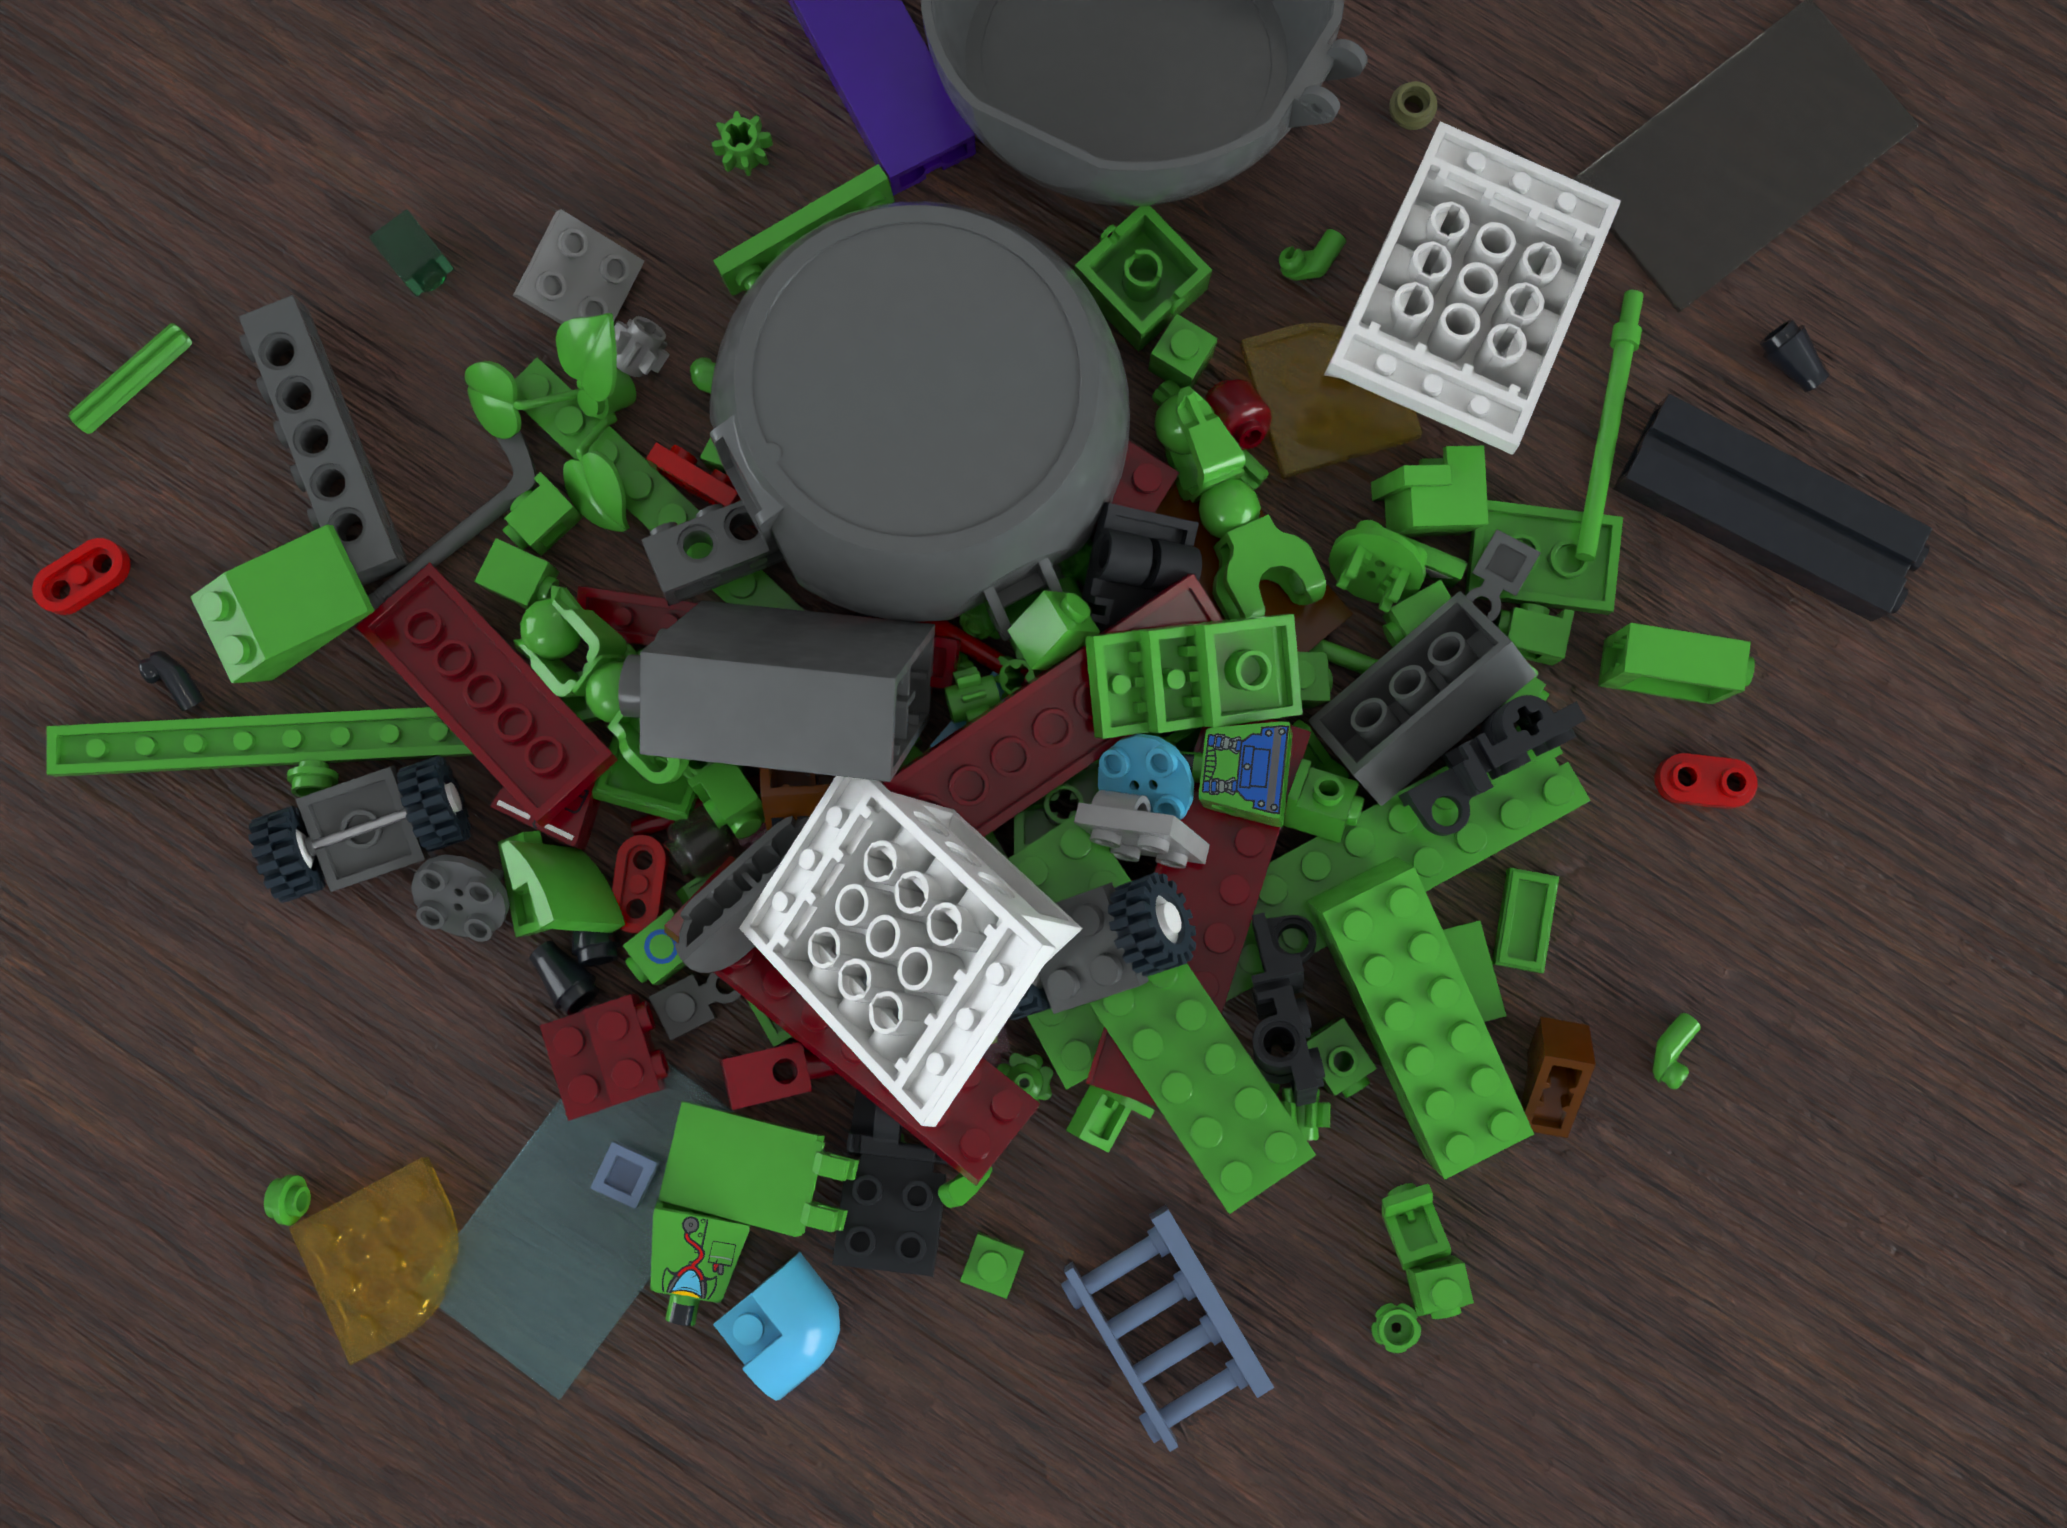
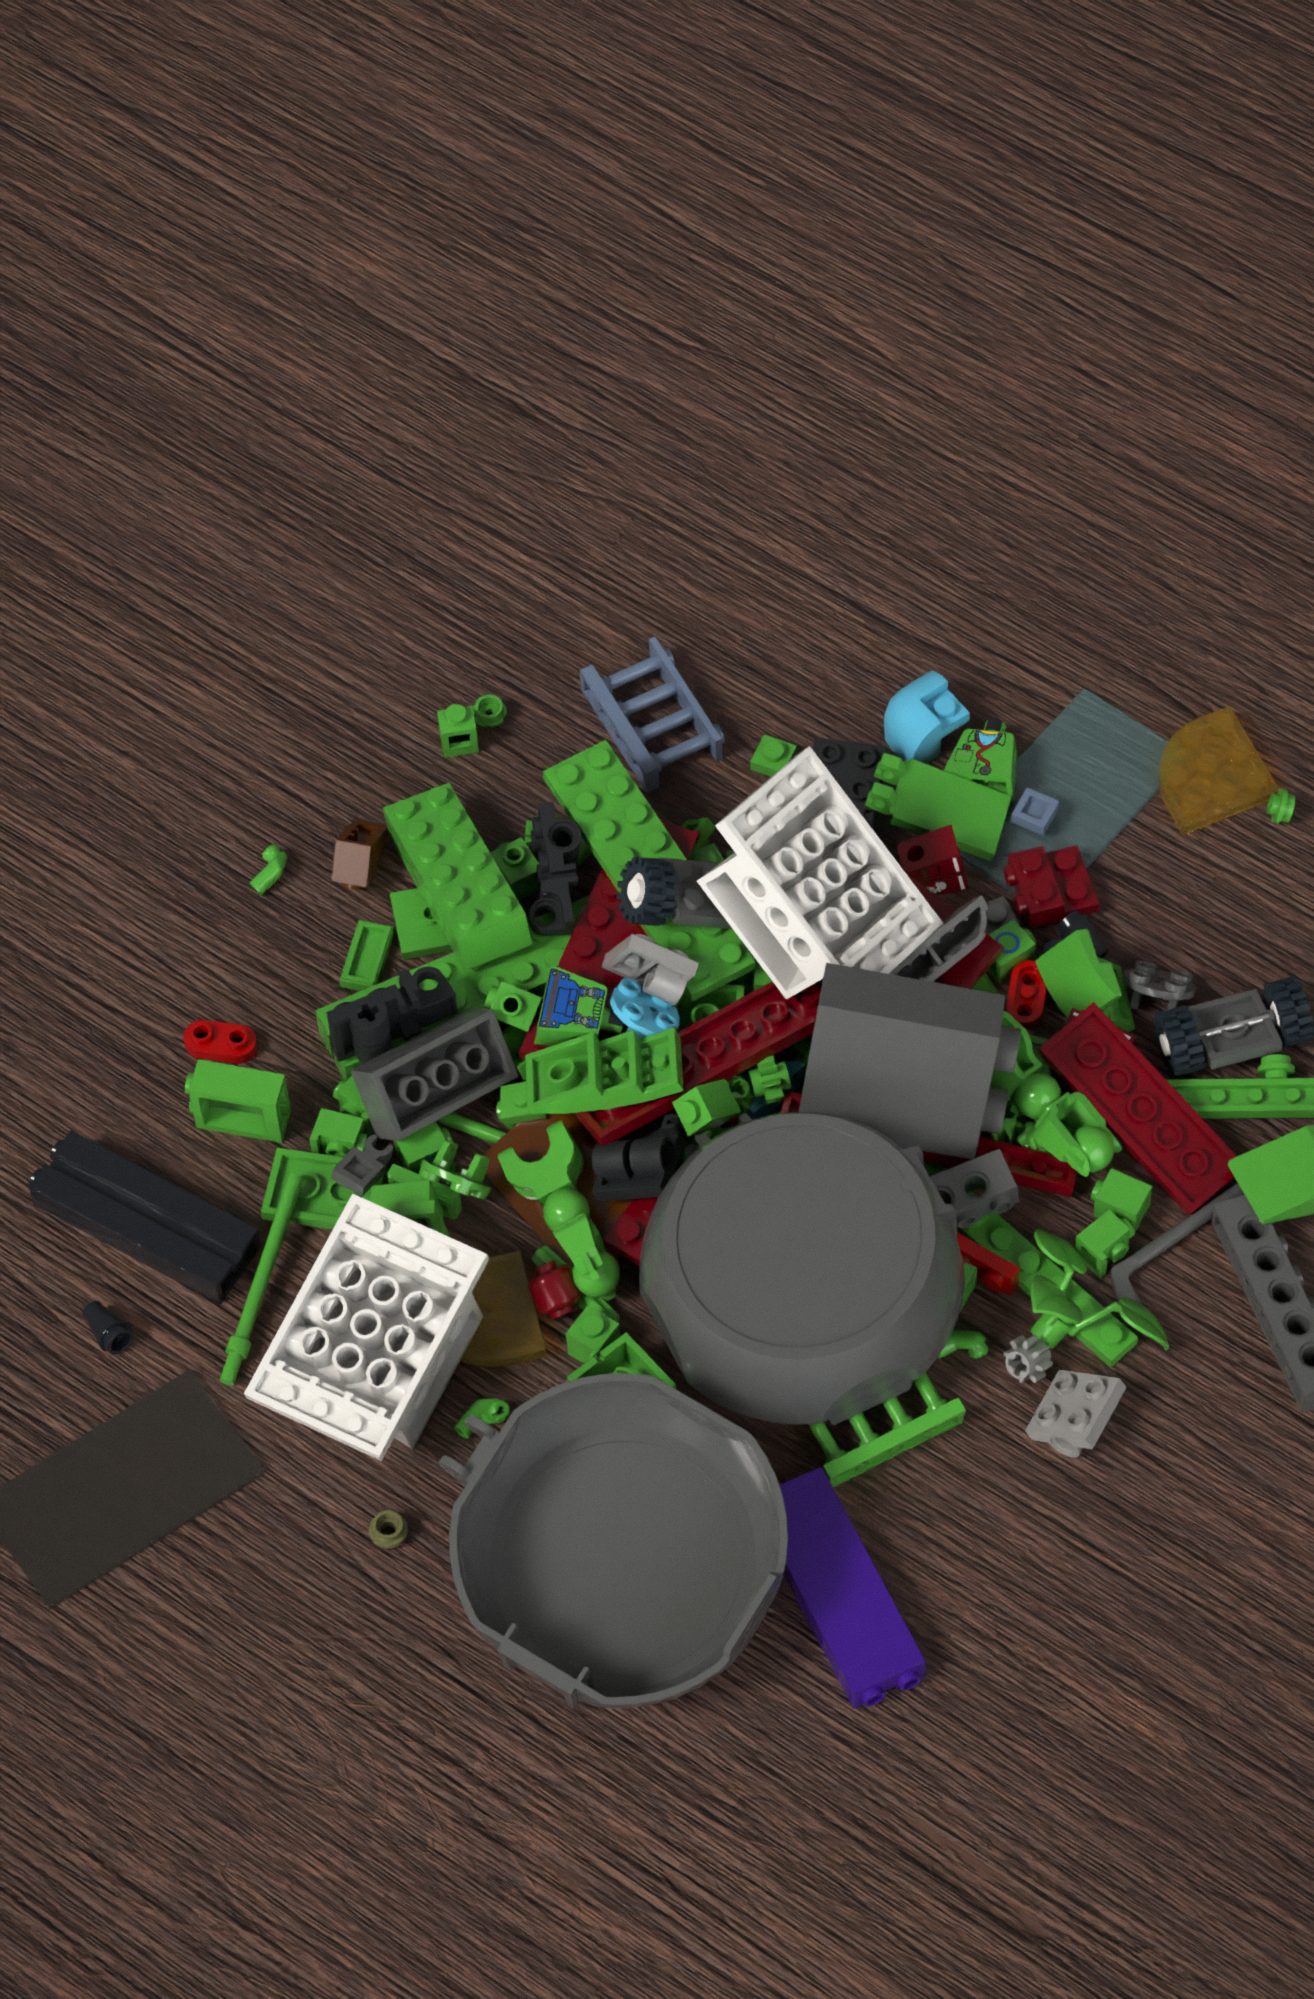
camera: 175 degrees left, 25 degrees down
clear green brick [369,209,454,297] -> none
bright green gear [712,111,773,176] -> none
bright green bracket [1382,1183,1451,1270] -> none

